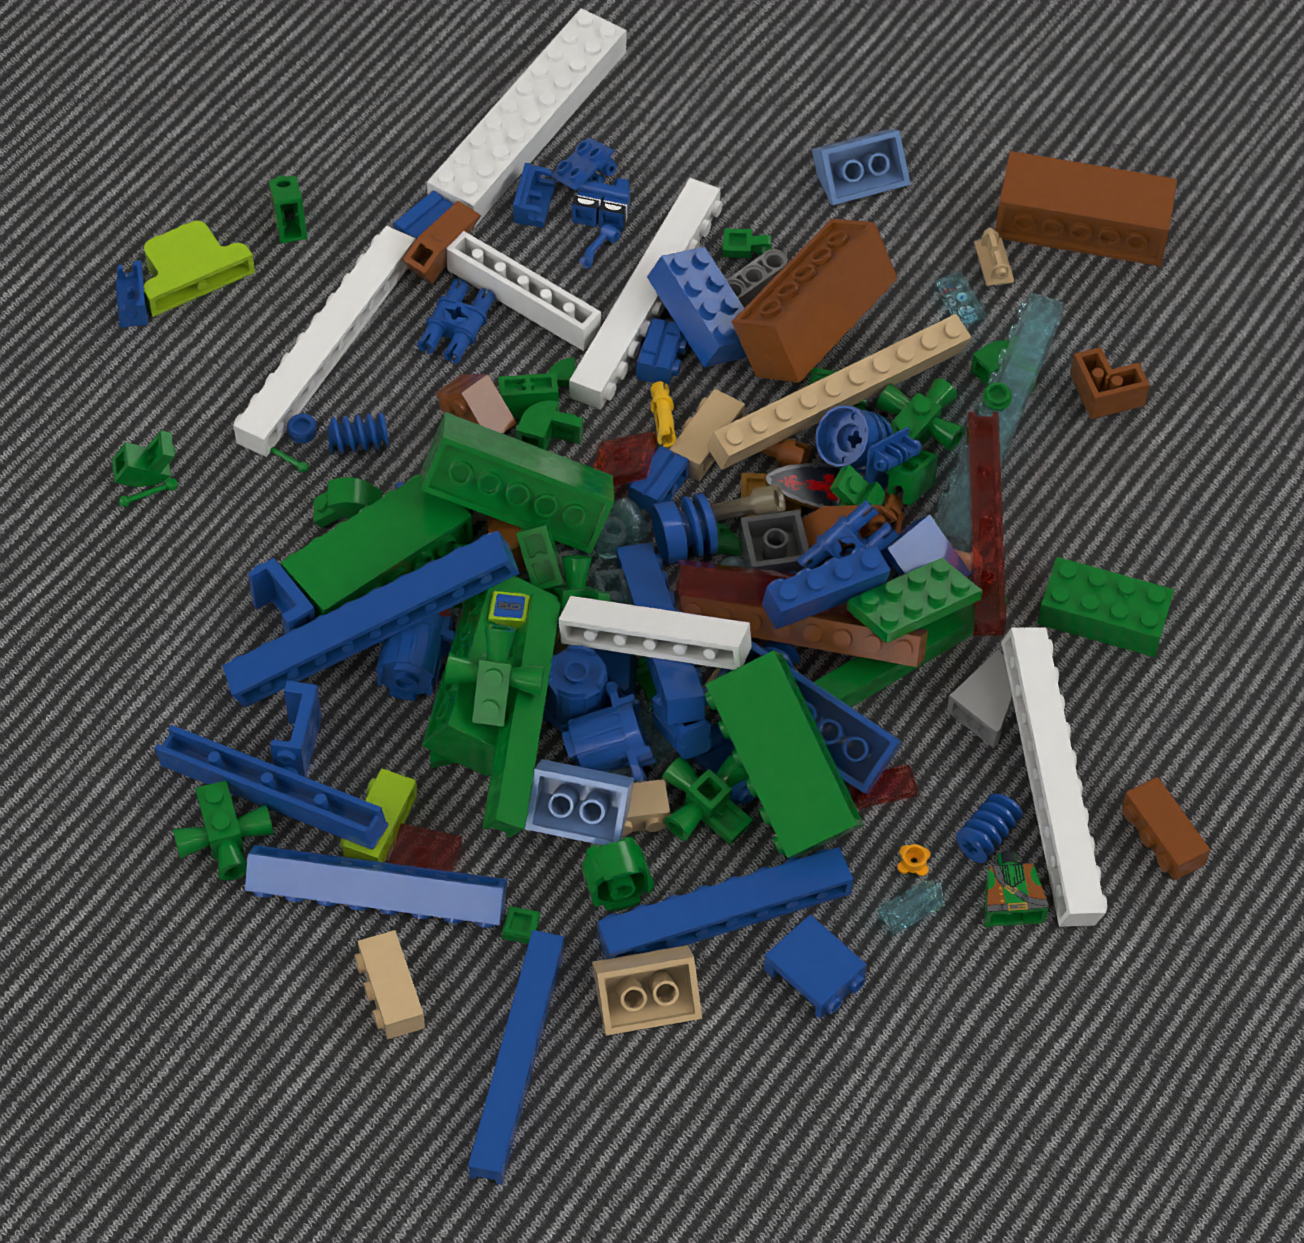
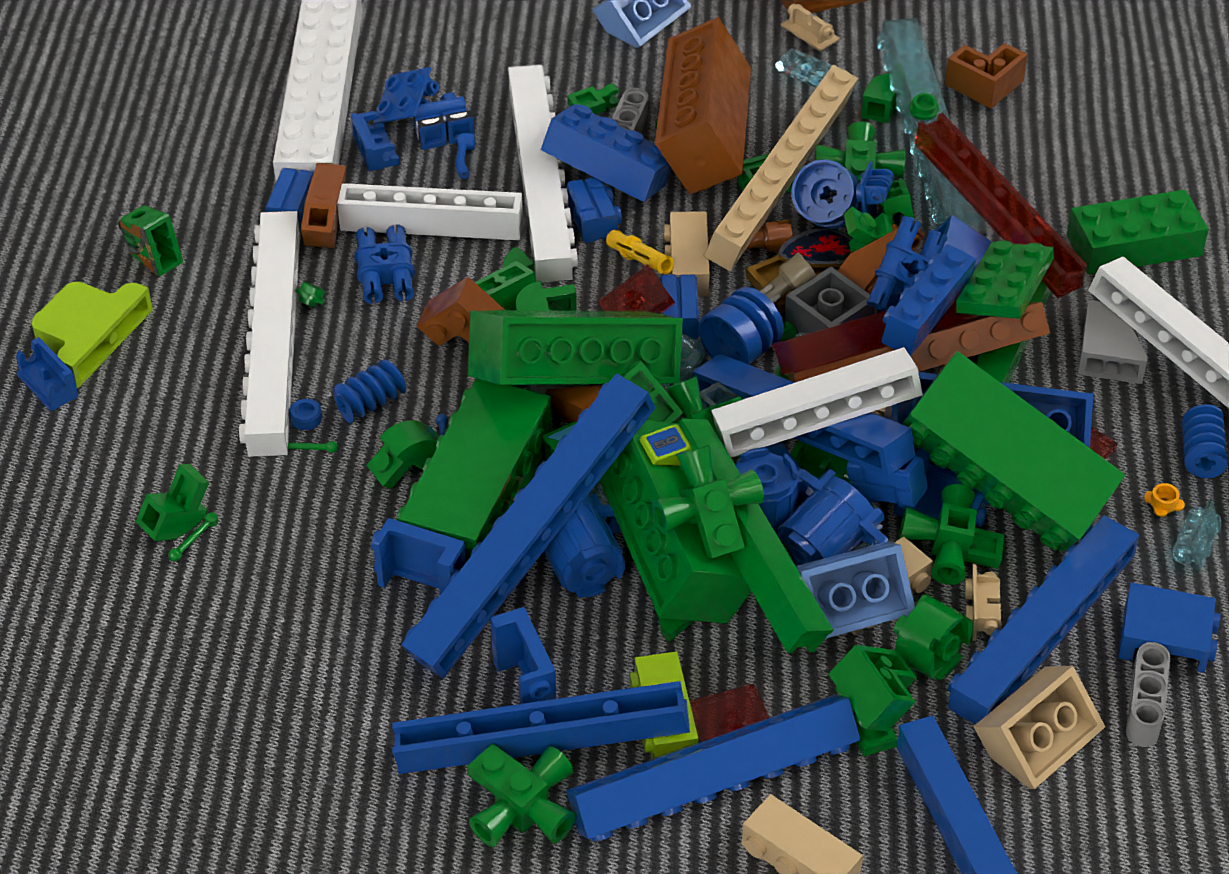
camera: 30 degrees left, 10 degrees down
none -> green plate [295,281,326,307]
none -> green brick [828,644,917,731]
none -> tan hinge [965,564,1002,641]
none -> light grey beam [1126,642,1170,747]

